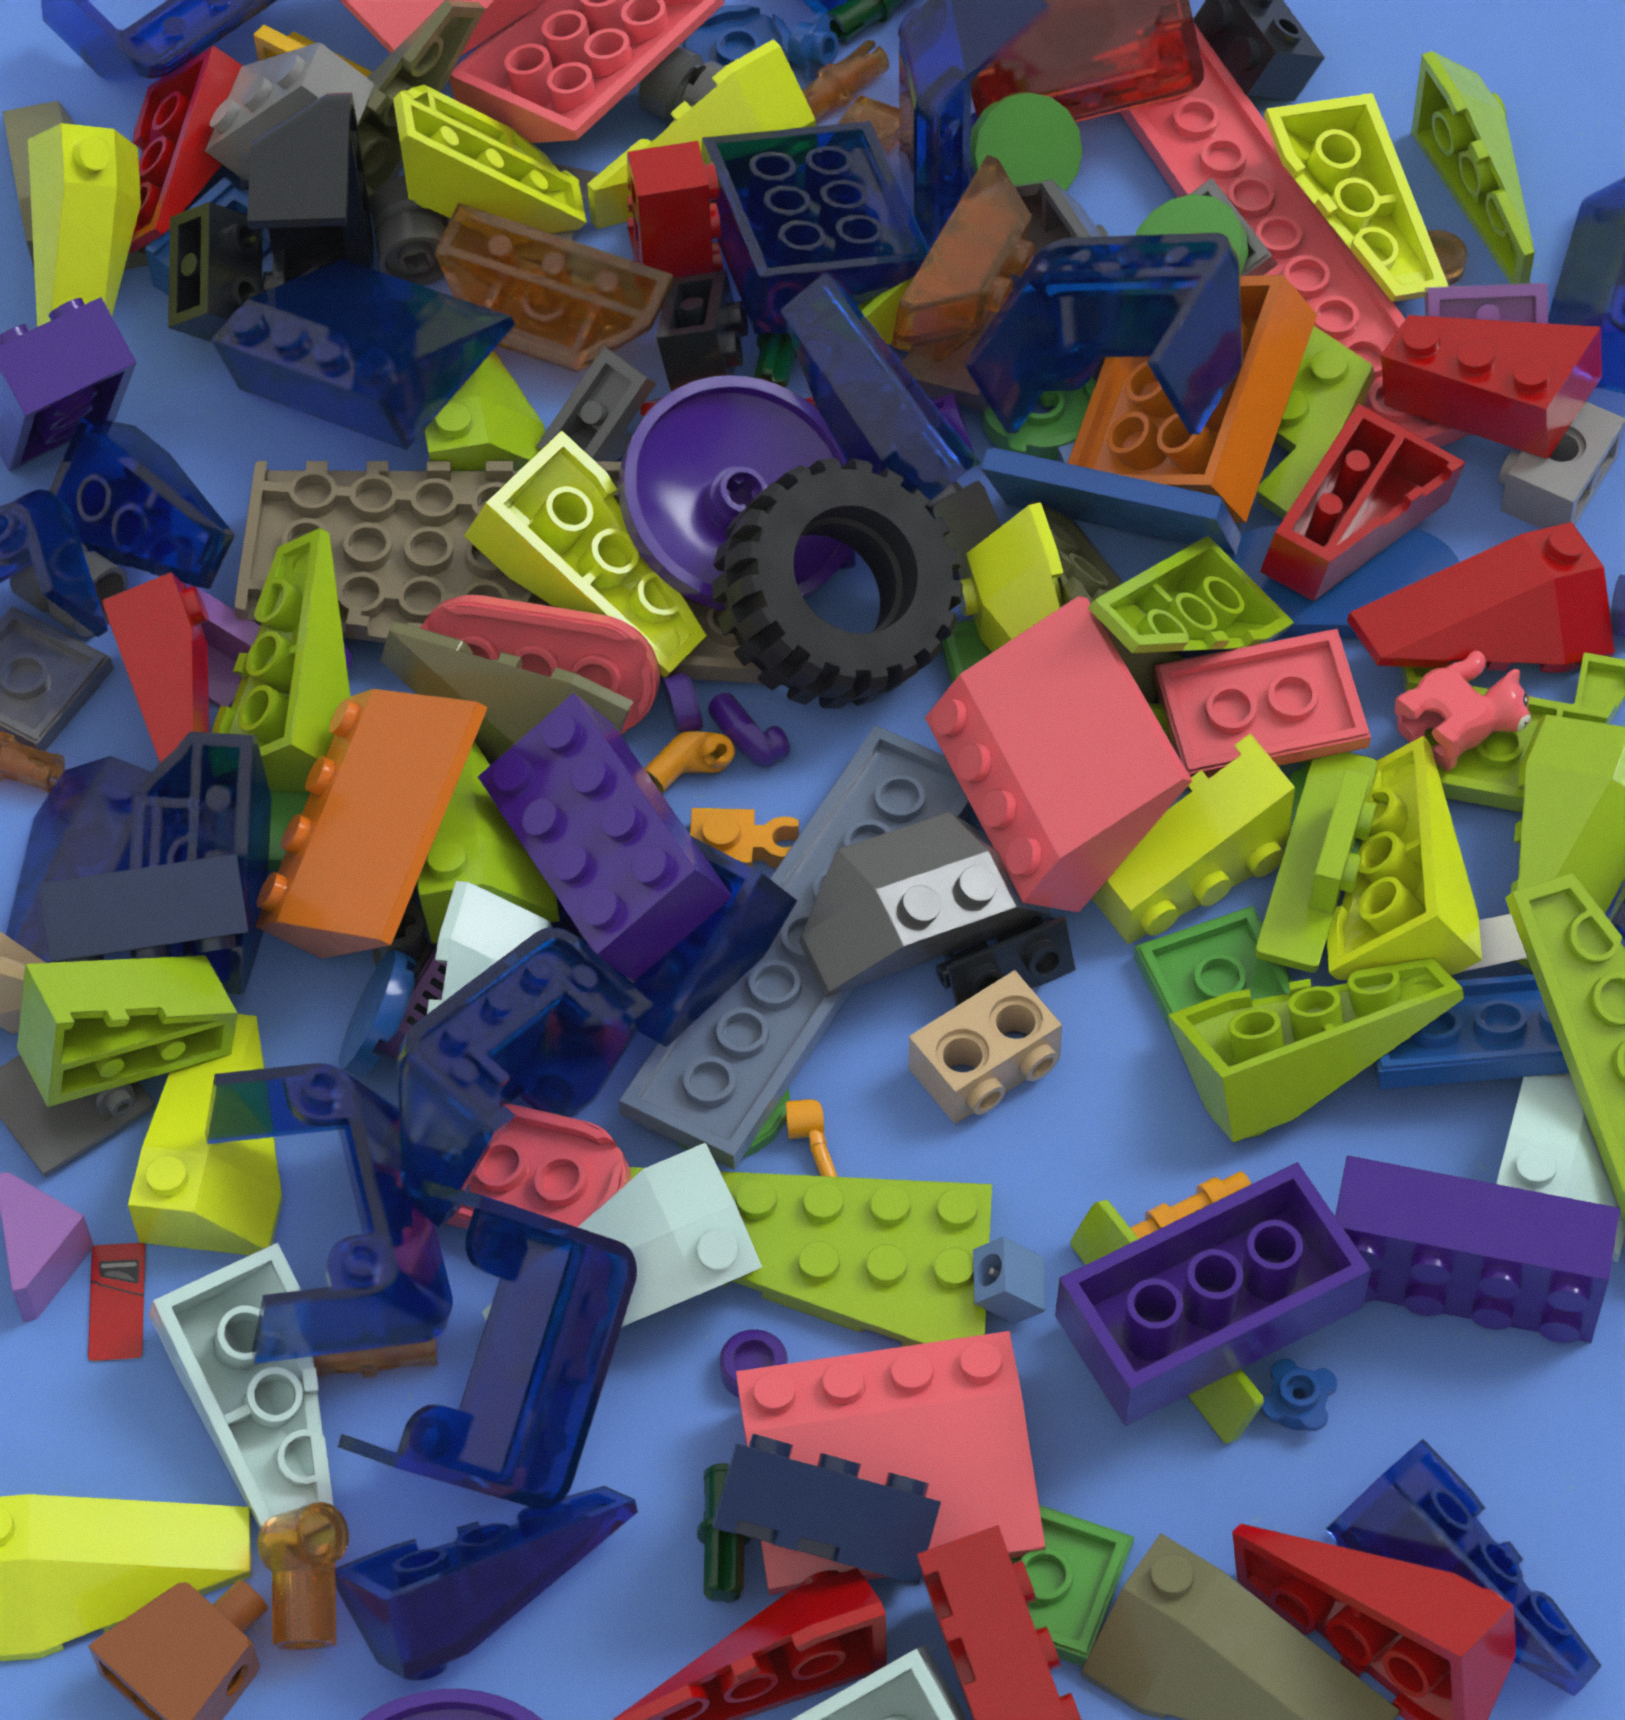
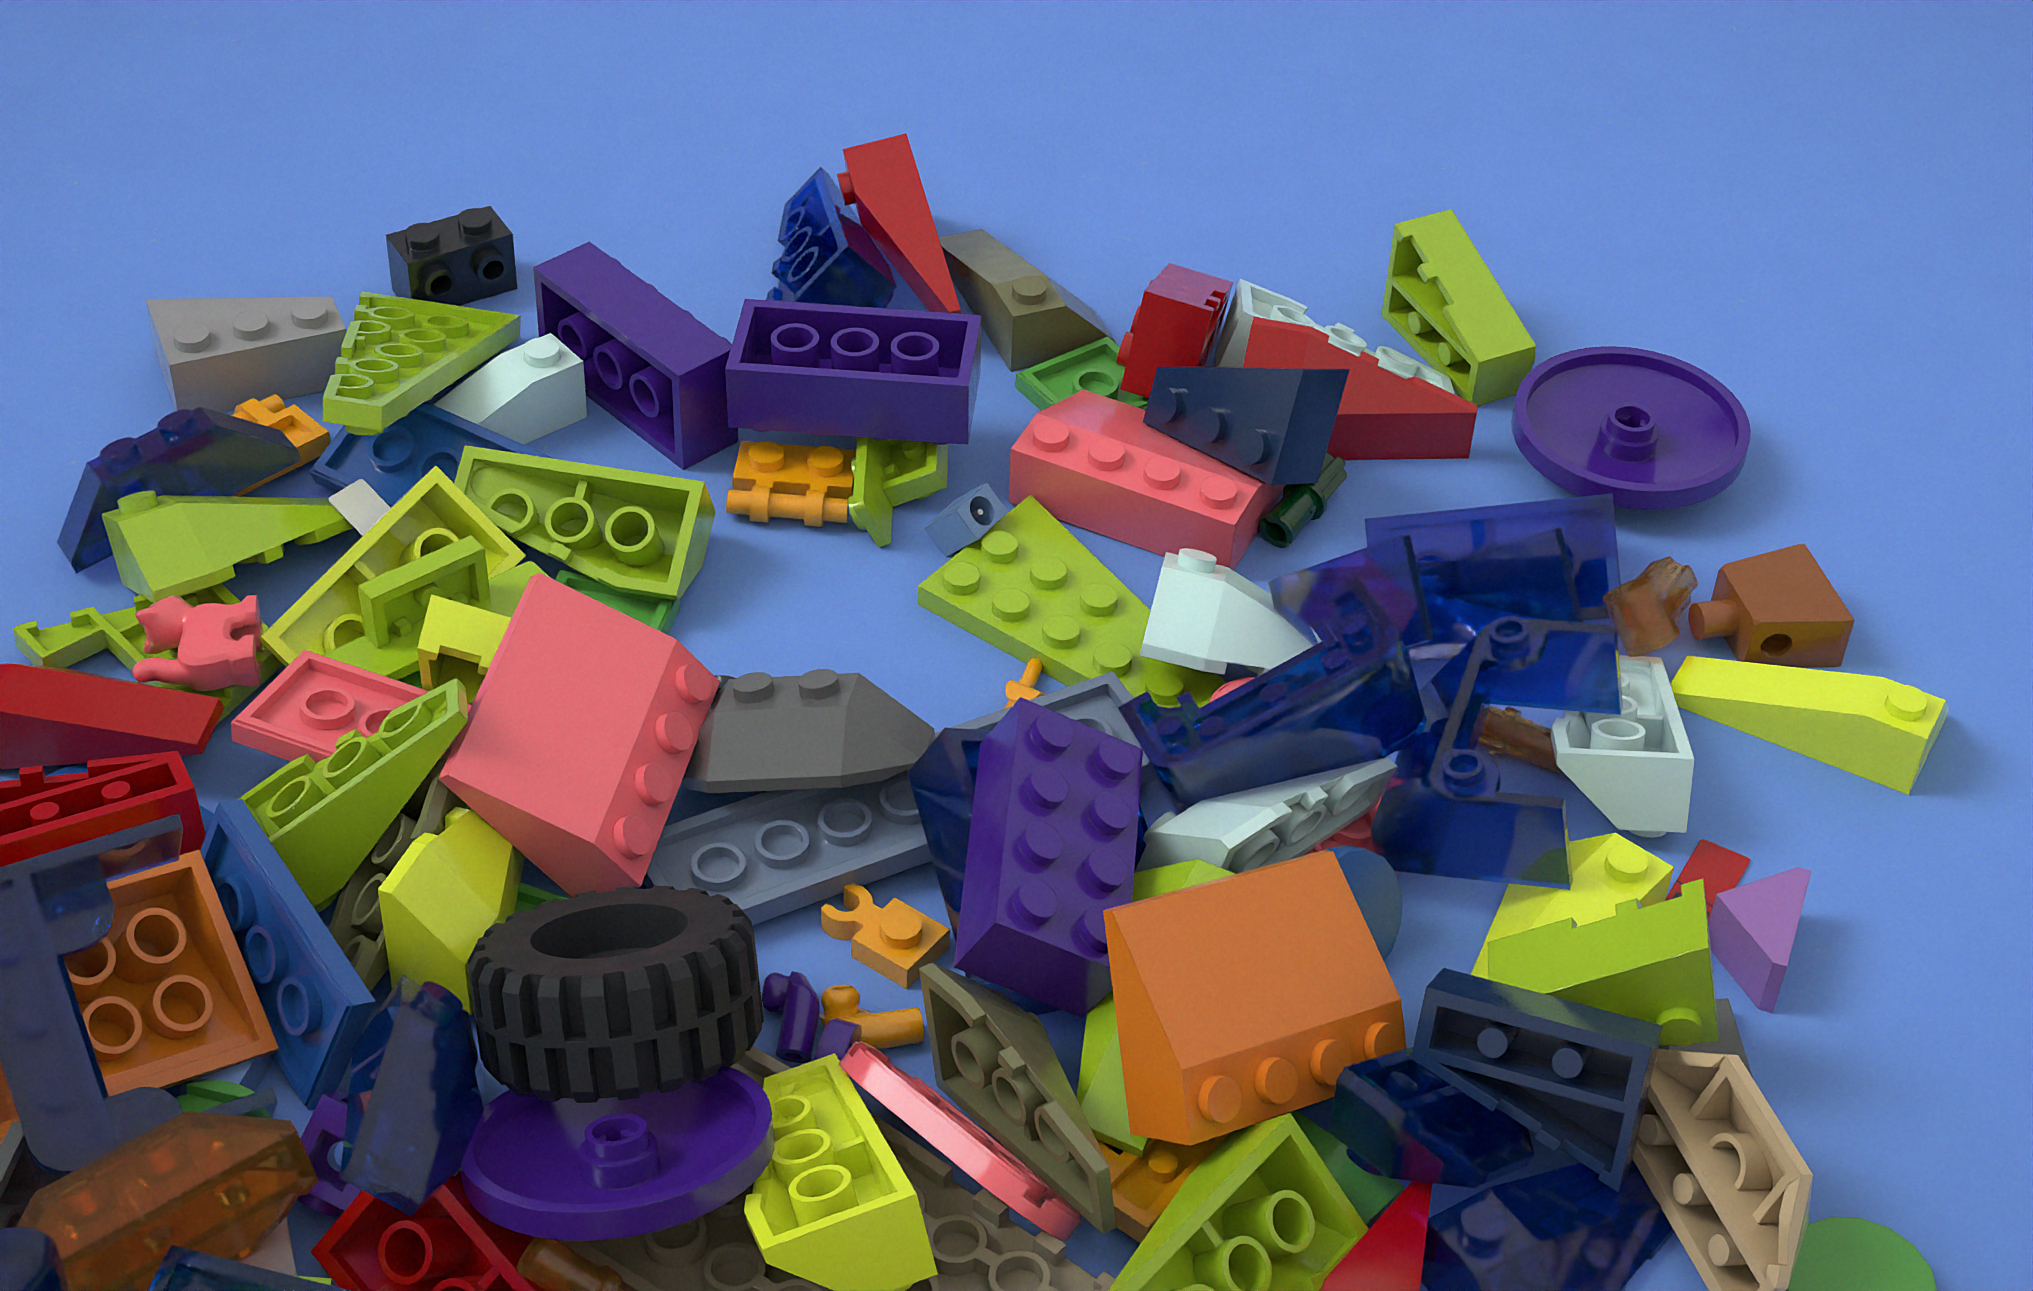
camera: 150 degrees left, 15 degrees down
tan brick [909,970,1062,1124] -> none

